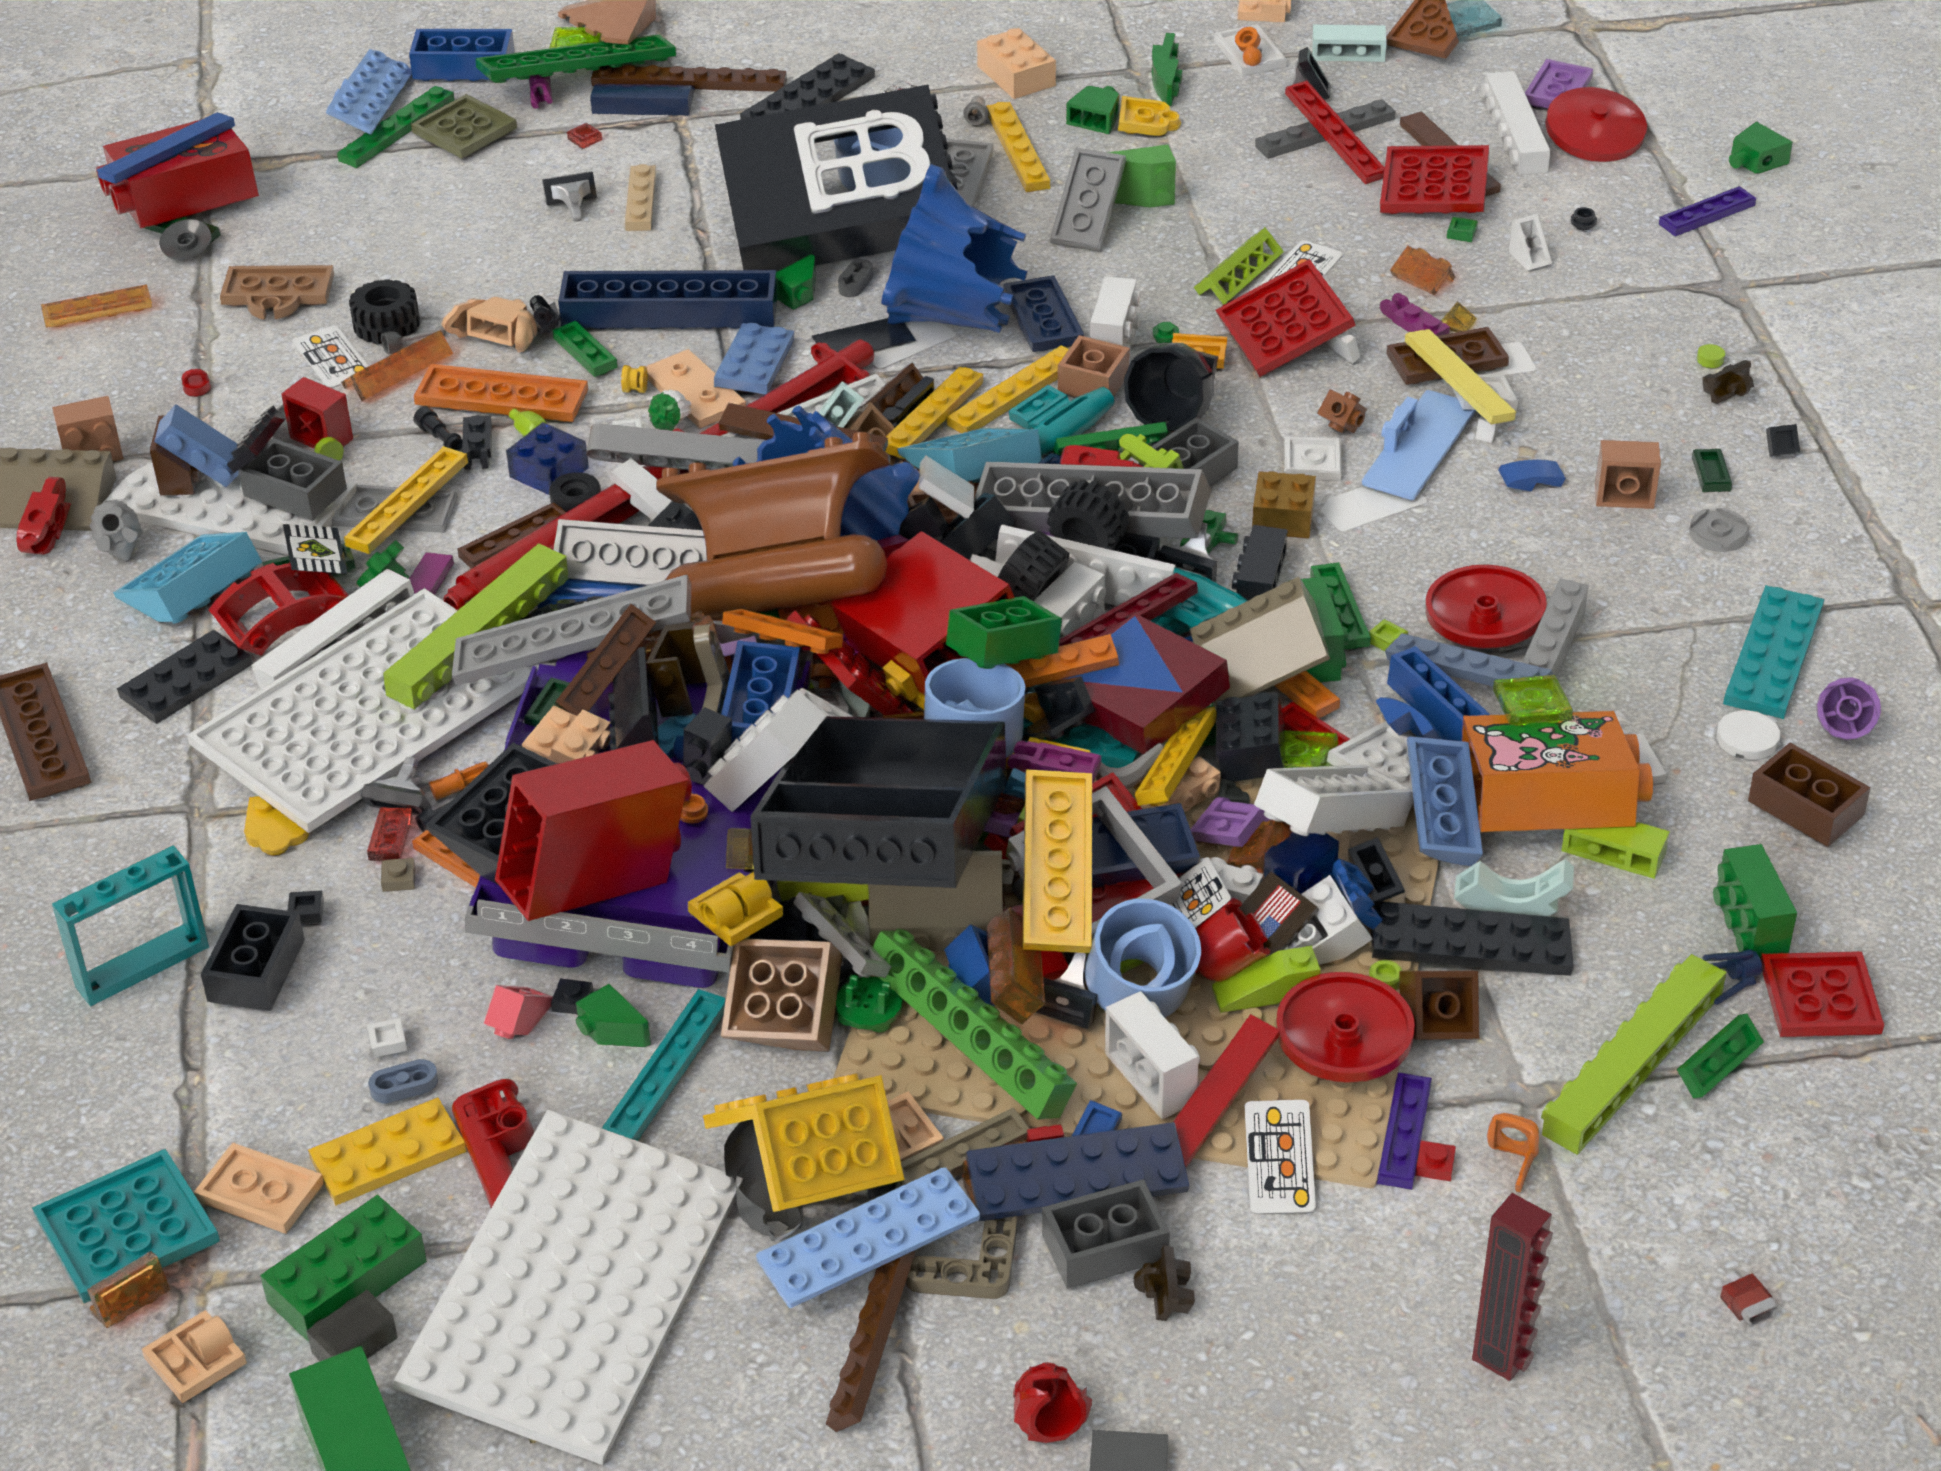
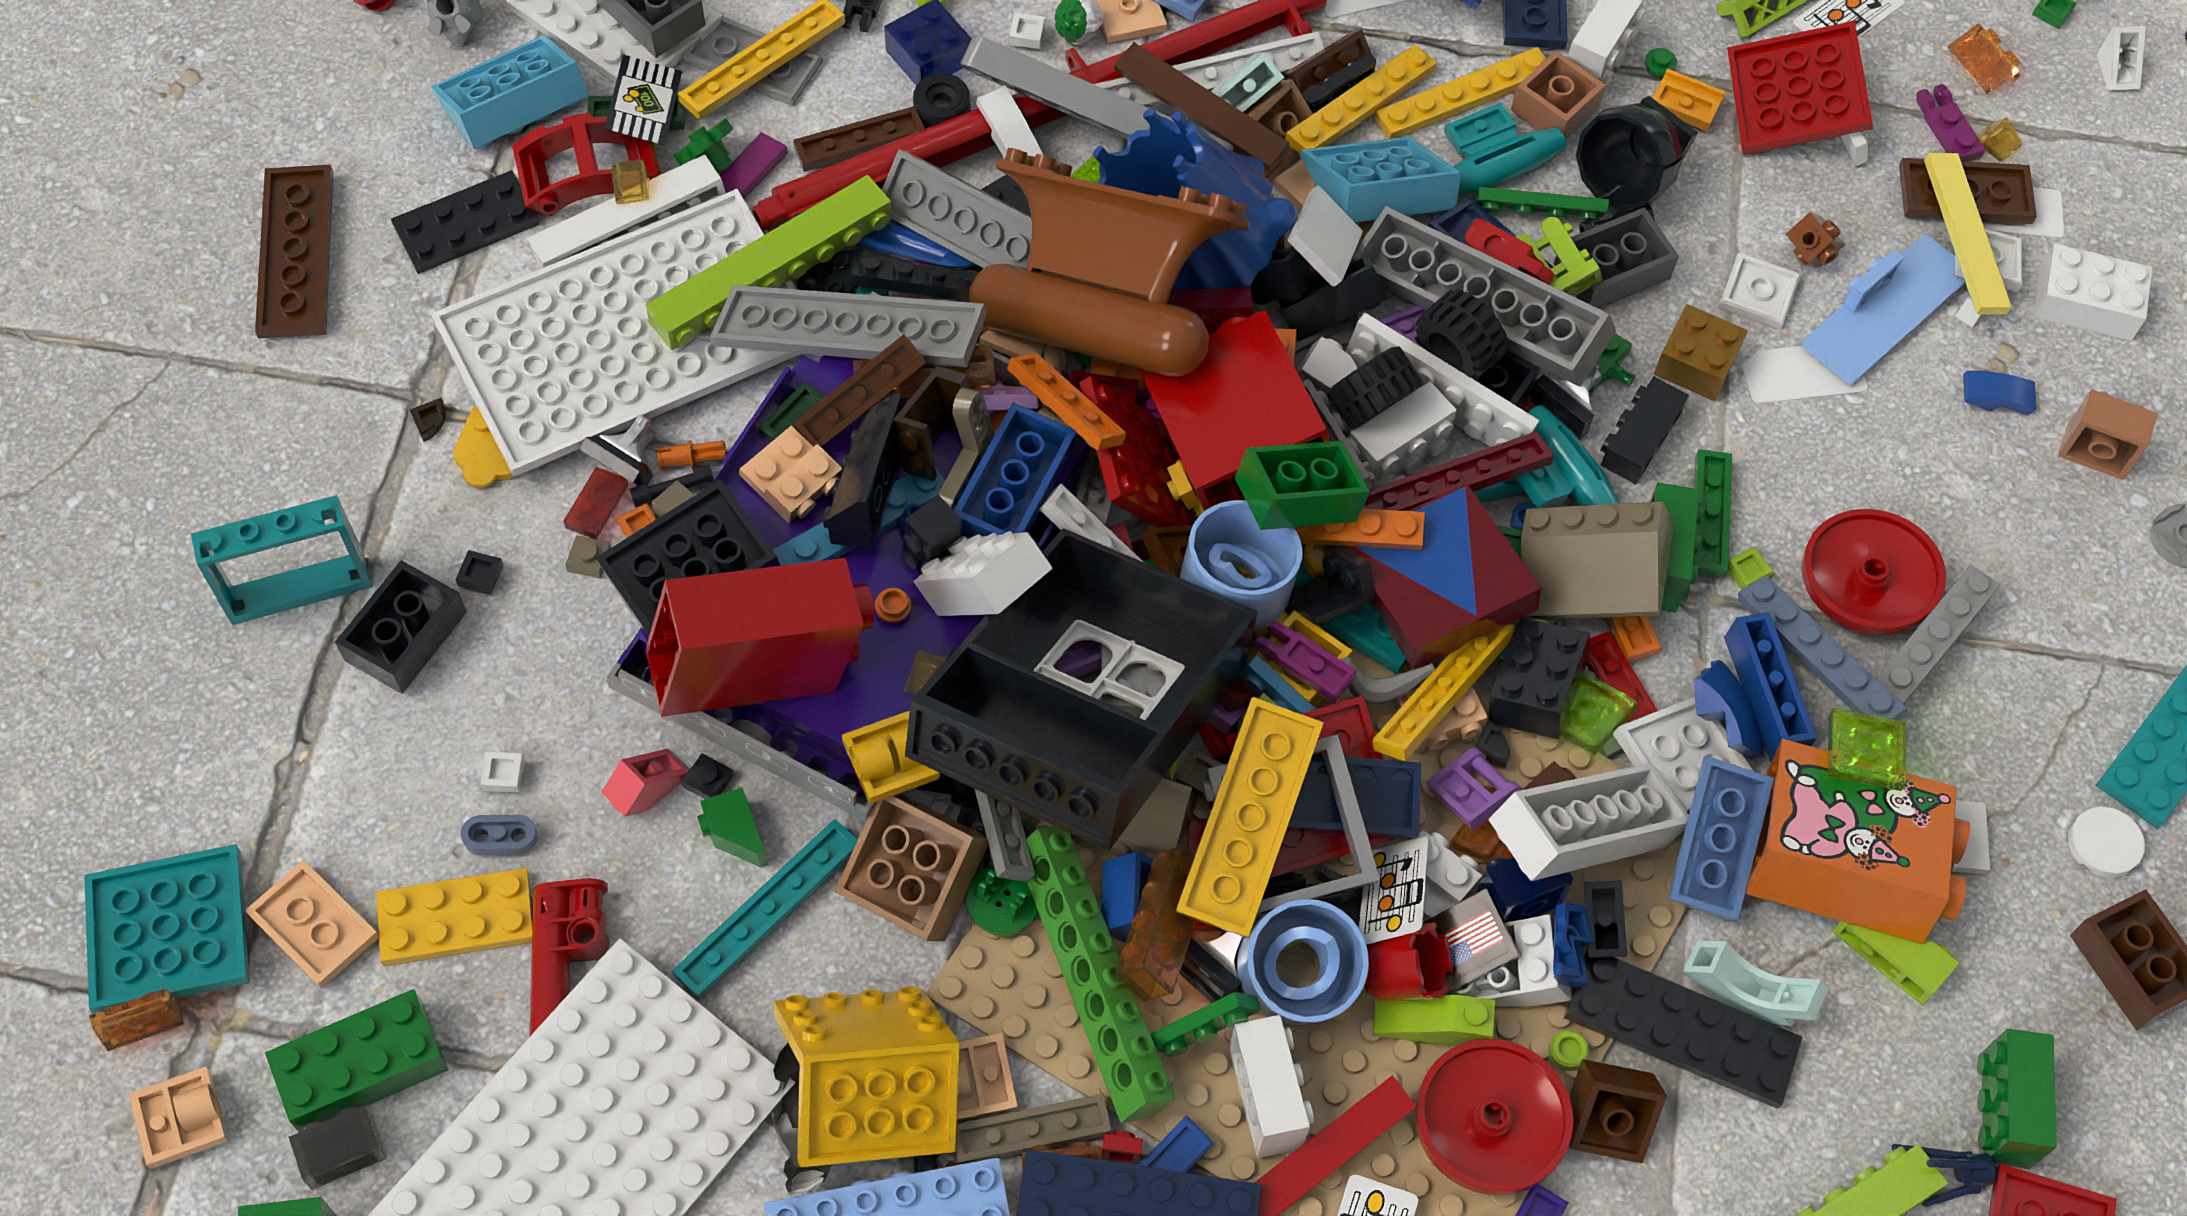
camera: 15 degrees right, 20 degrees up
none -> dark brown tile [410,397,446,442]
none -> clear yellow slope [612,160,649,204]
none -> green plate [1150,992,1261,1057]
none -> white brick [2033,243,2152,341]

